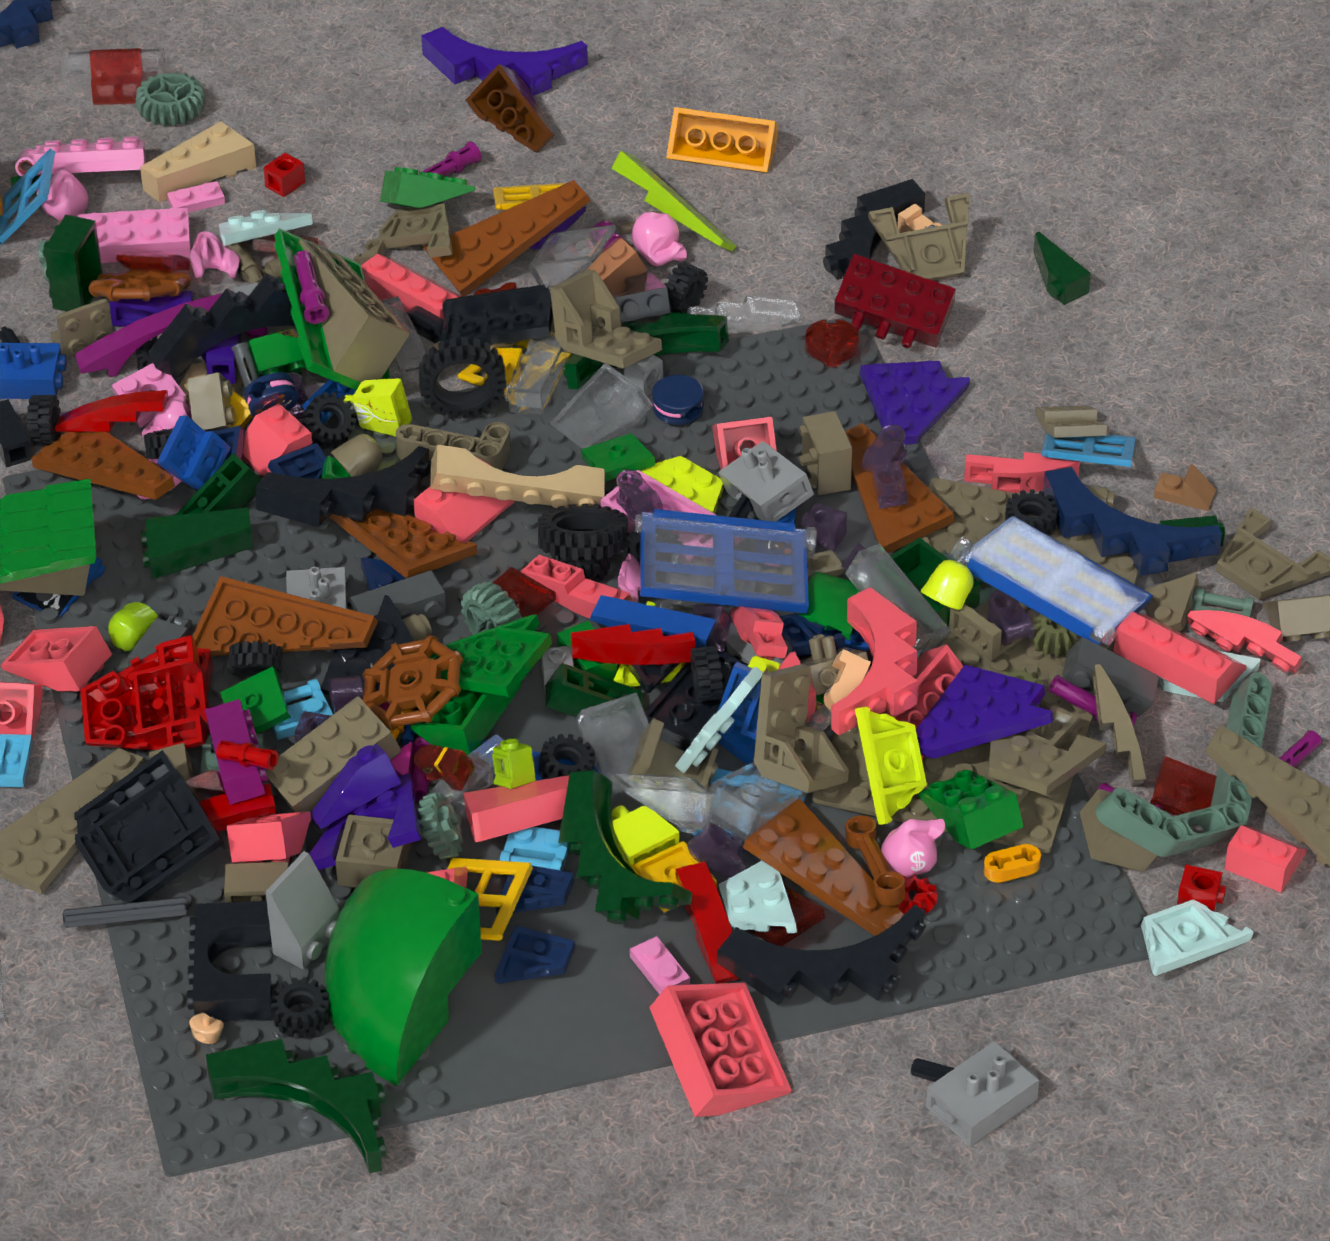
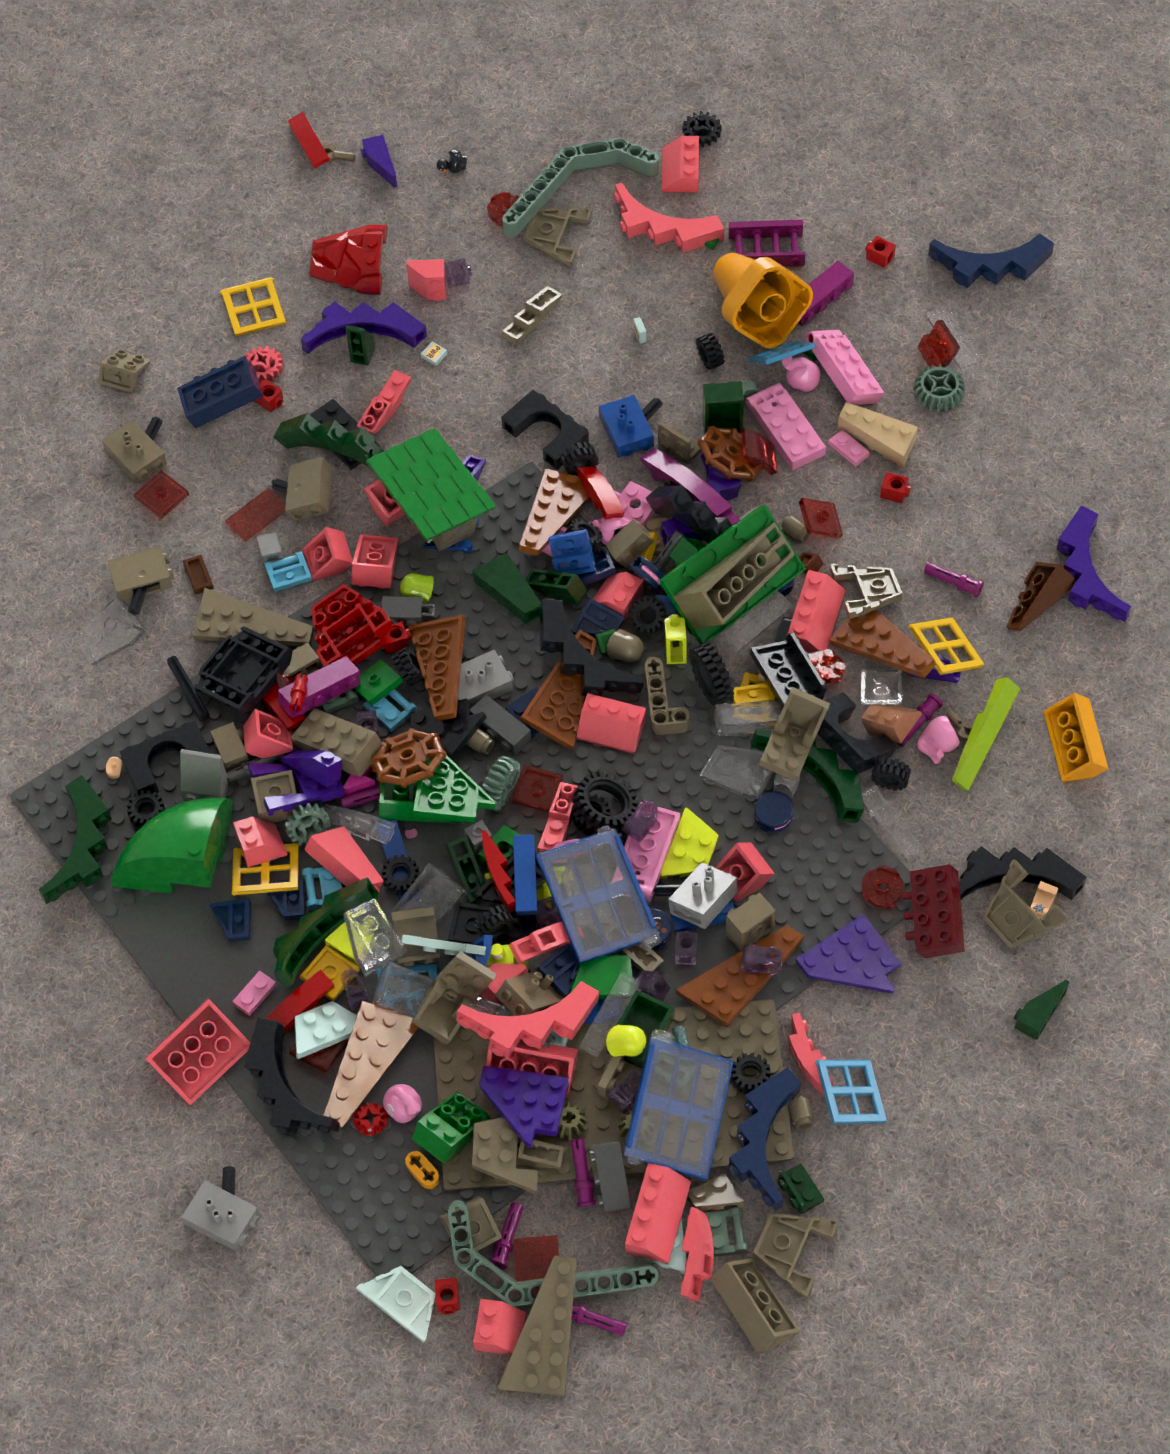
camera: 70 degrees right, 15 degrees up
bright pink animal [190,231,239,279] -> none
light aqua wing [218,210,313,246] -> none
dark tan pin [226,241,264,284] -> none
magenta pin [294,250,329,324] -> none
clear purple piece [329,675,363,713] -> none
green slope [380,167,475,208] -> none
clear red leg [414,745,476,791] -> none
tan arch [430,444,605,508] -> none
lime window [492,739,536,789] -> none
green plate [581,433,655,482] -> none
light nougat leg [824,649,871,711] -> none
dark orange piece [845,815,906,906] -> none
neon yellow wing [855,707,927,825] -> none
clear purple brick [871,460,908,509] -> none
dark tan slope [1035,405,1107,438] -> none
dark tan slope [1092,664,1146,787] -> none
medium nougat slope [1154,464,1216,511] -> none

